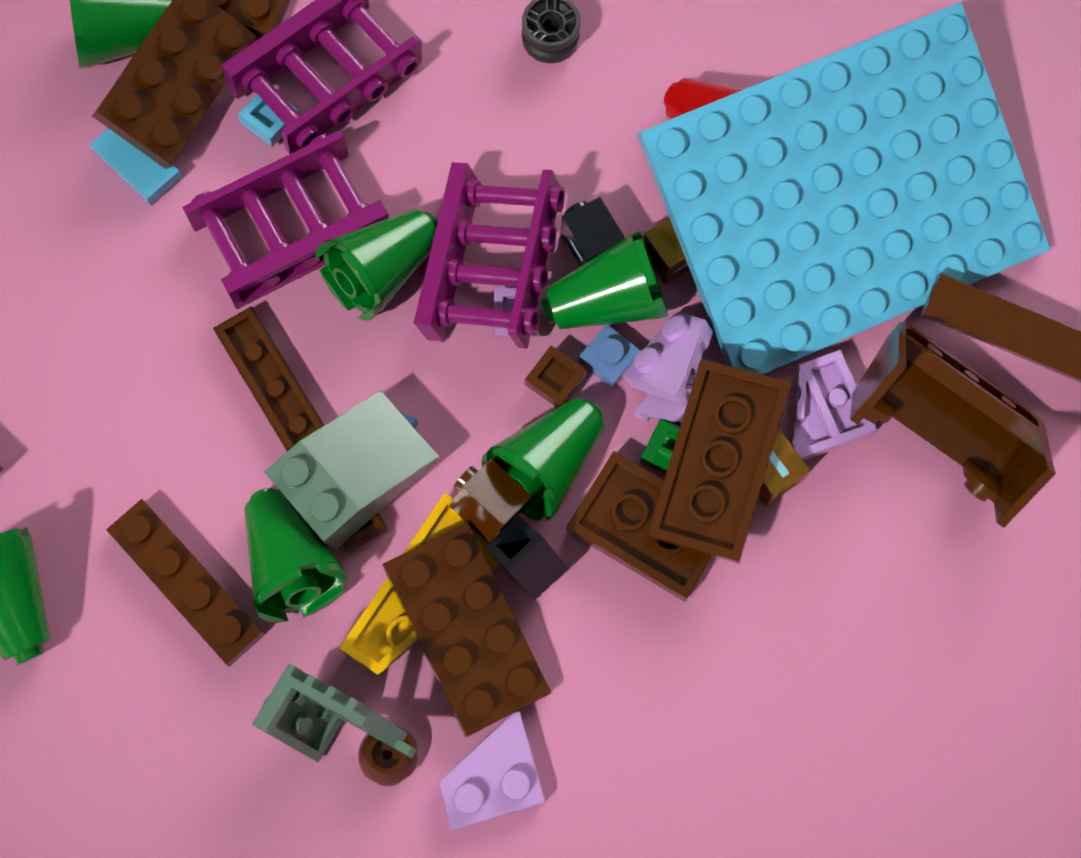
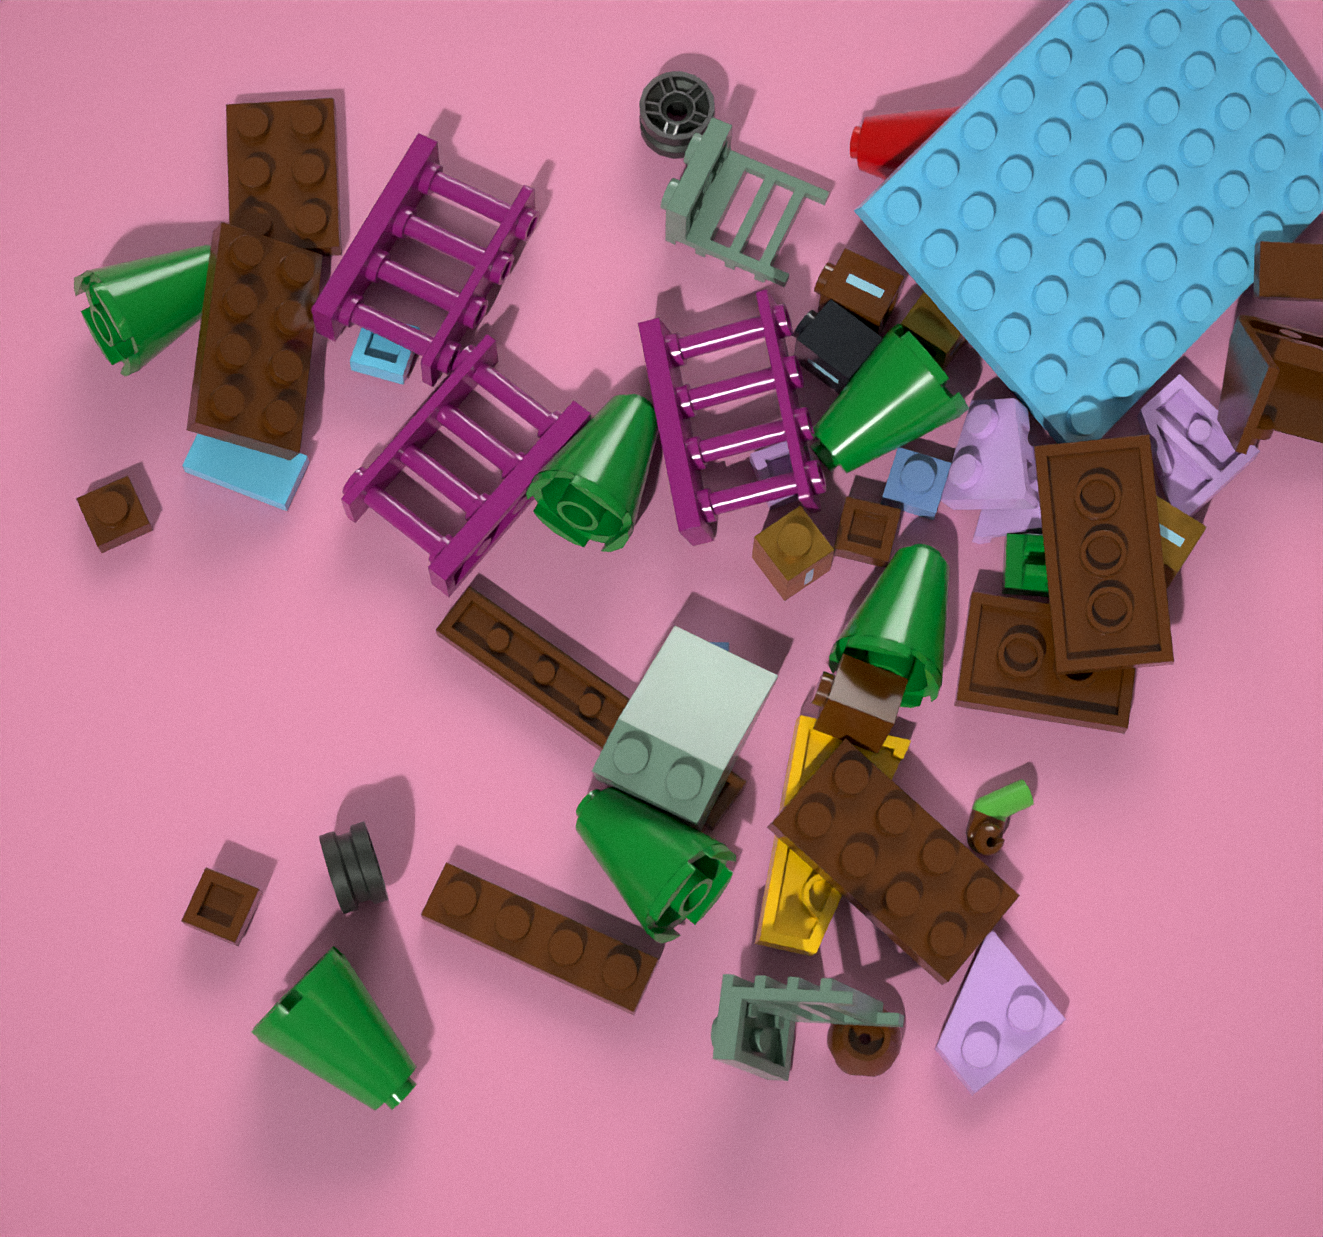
camera: 20 degrees left, 0 degrees up
black brick [485,515,569,601] -> none
none -> reddish brown plate [76,475,153,553]
none -> pearl dark grey wheel [319,821,389,914]
none -> sand green plate [660,117,830,287]
none -> pearl gold brick [752,505,834,601]
none -> reddish brown brick [814,248,905,335]
none -> arm [966,779,1034,856]

